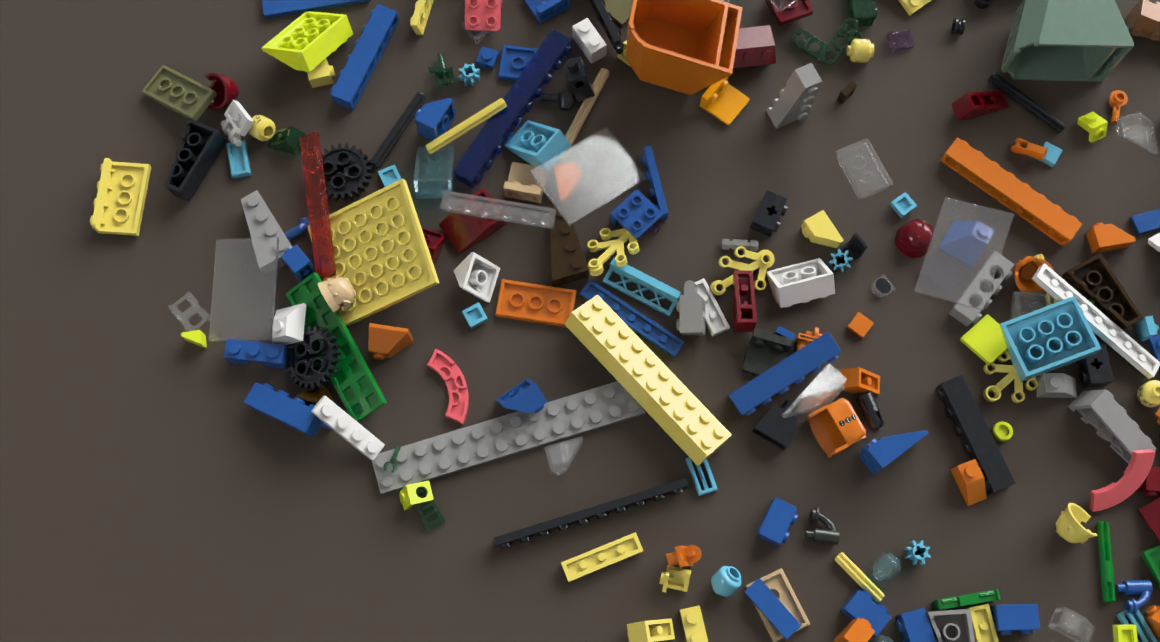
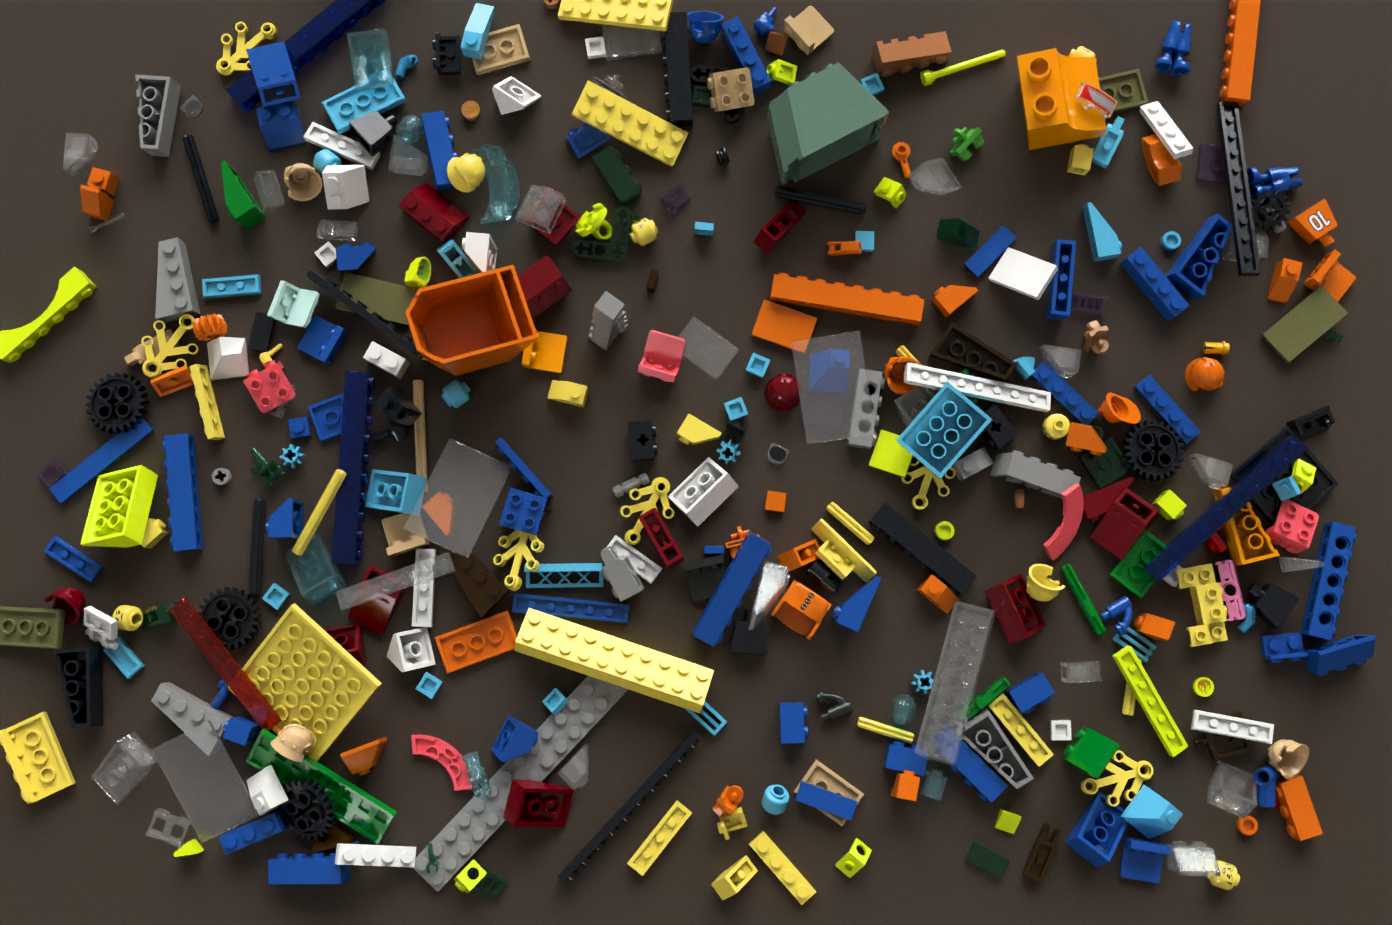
camera: 30 degrees left, 10 degrees up
none -> blue tile [43,536,104,583]
none -> clear slope [91,732,160,805]
none -> light grey bush [212,468,232,485]
none -> white plate [412,549,437,627]
none -> medium azure head [441,380,471,408]
none -> clear light blue piece [462,751,491,797]
none -> dark red slope [503,779,574,827]
none -> medium azure tile [542,687,569,716]
none -> light yellow slope [547,380,589,408]
none -> neon yellow tile [575,203,613,240]
none -> coral bracket [637,330,686,383]
none -> medium azure tile [694,222,714,236]
none -> medium azure plate [723,397,748,422]
none -> orange tile [751,299,817,354]
none -> light yellow bracket [811,519,877,582]
none -> light yellow axle [826,502,874,545]
none -> clear brick [914,601,995,767]
none -> clear green slope [936,218,980,249]
none -> dark red slope [984,573,1046,644]
none -> nougat tile [1015,489,1024,508]

